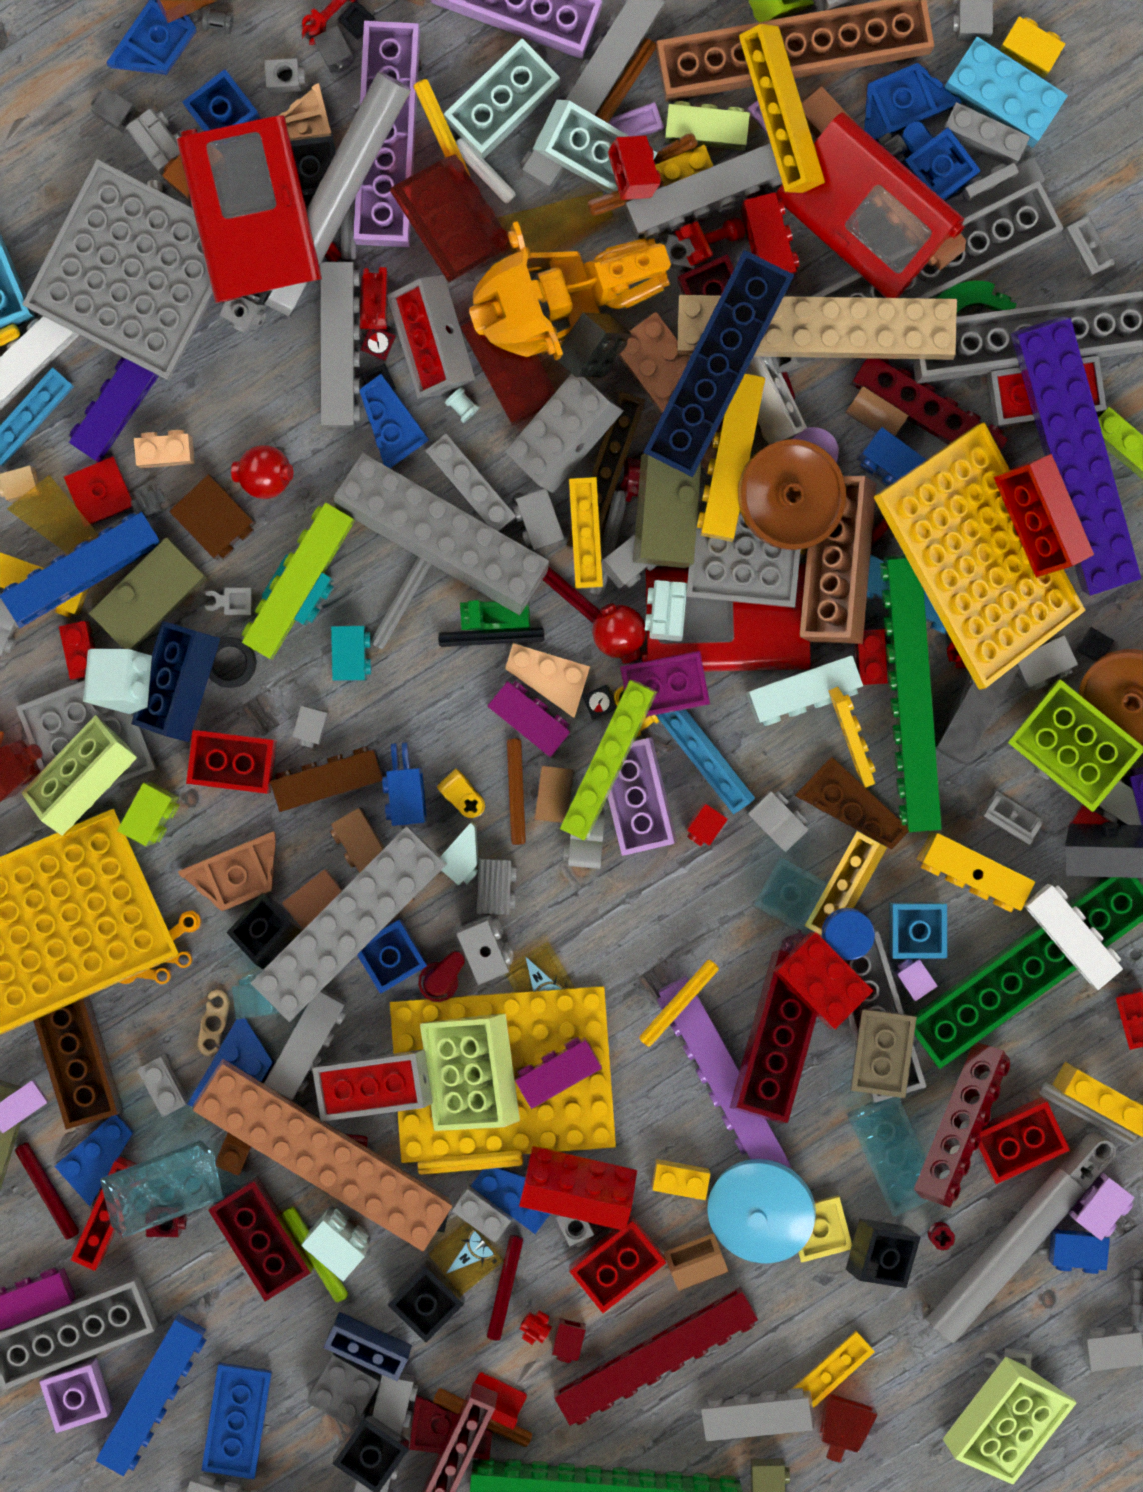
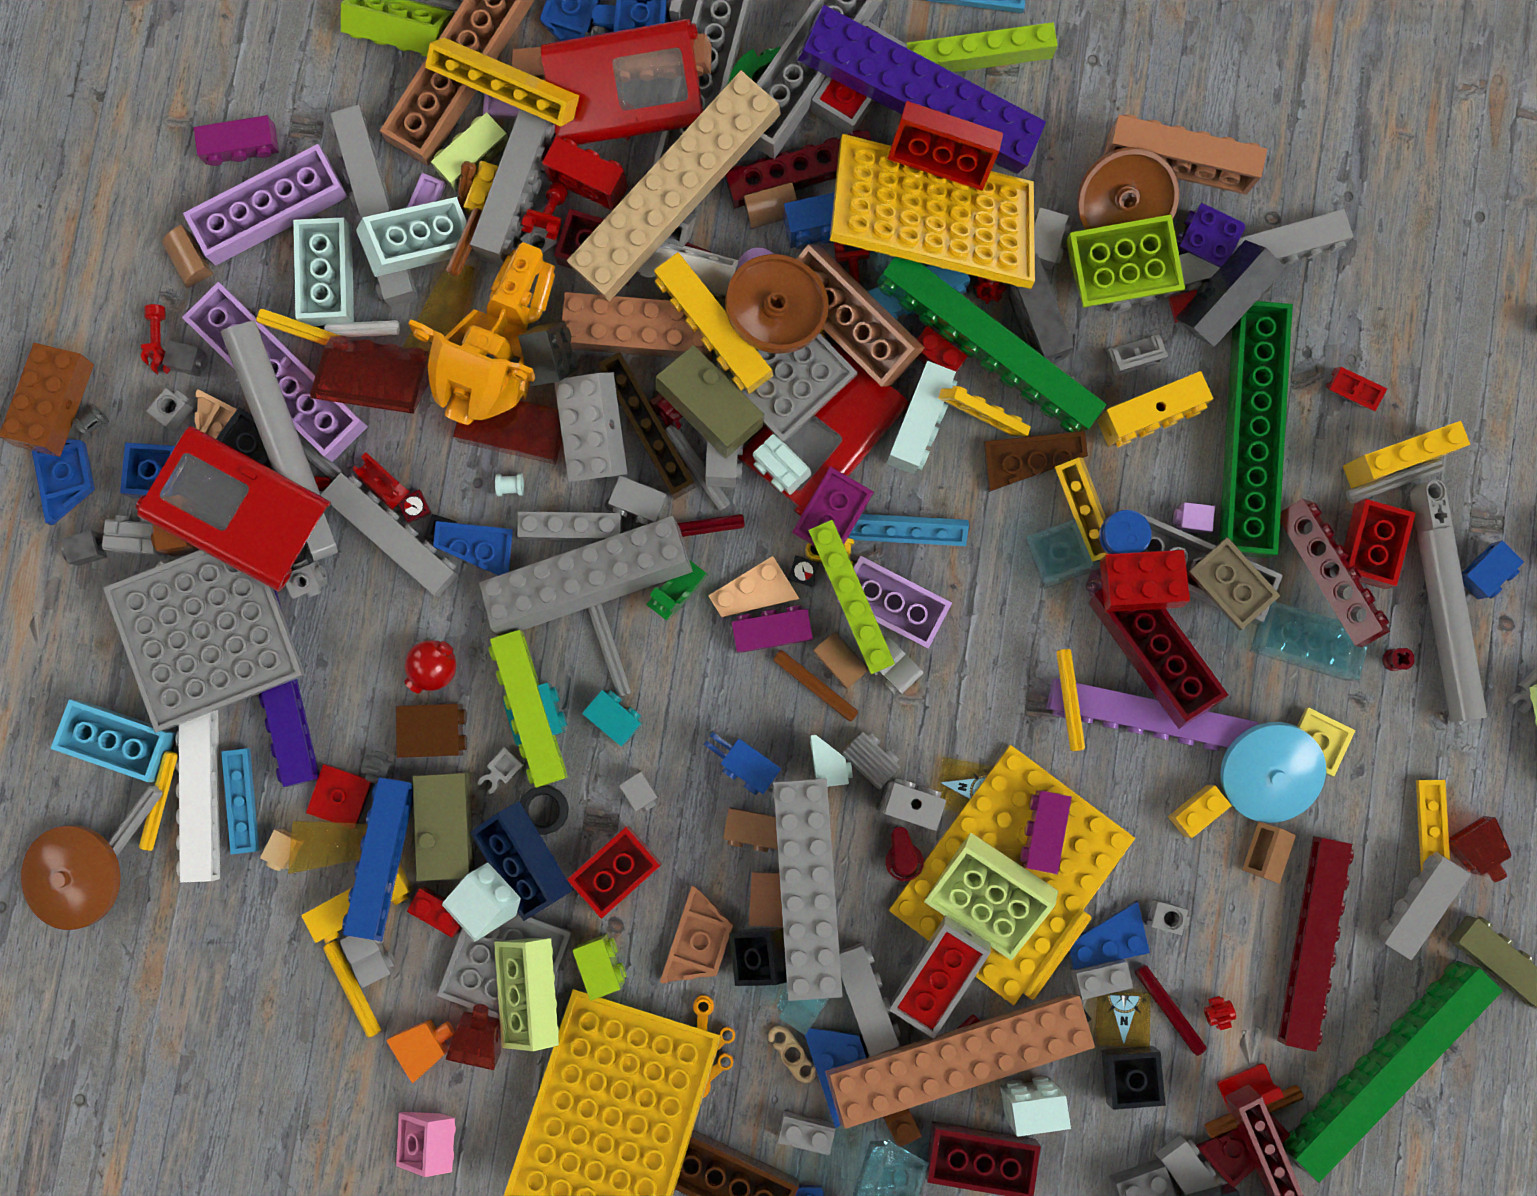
camera: 50 degrees left, 5 degrees down
light nougat brick [134,430,195,469] -> none
reddish brown brick [270,746,384,812] -> none
lime axle [282,1207,348,1303] -> none
dark blue brick [323,1312,412,1381] -> none
black tile [337,0,376,40] -> none
blue brick [357,918,429,994] -> none
light grey brick [387,275,475,399] -> none
yellow piece [436,768,485,818] -> none
black axle [438,627,545,647] -> none
red brick [519,1146,638,1231] -> none
dark red brick [552,1318,586,1363] -> none
yellow plate [569,477,603,589] -> none
red brick [569,1215,666,1314] -> none
red brick [592,603,646,664] -> none
dark orange axle [595,38,656,123] -> none
red brick [608,135,661,200] -> none
dark blue brick [643,250,794,477] -> none
red brick [685,802,728,846] -> none
light grey brick [747,790,808,852] -> none
black brick [845,1218,921,1288] -> none
dark azure brick [889,902,947,959] -> none
white brick [1024,884,1123,990] -> none
lavender brick [1068,1172,1135,1240] -> none
black tile [1076,627,1114,662] -> none

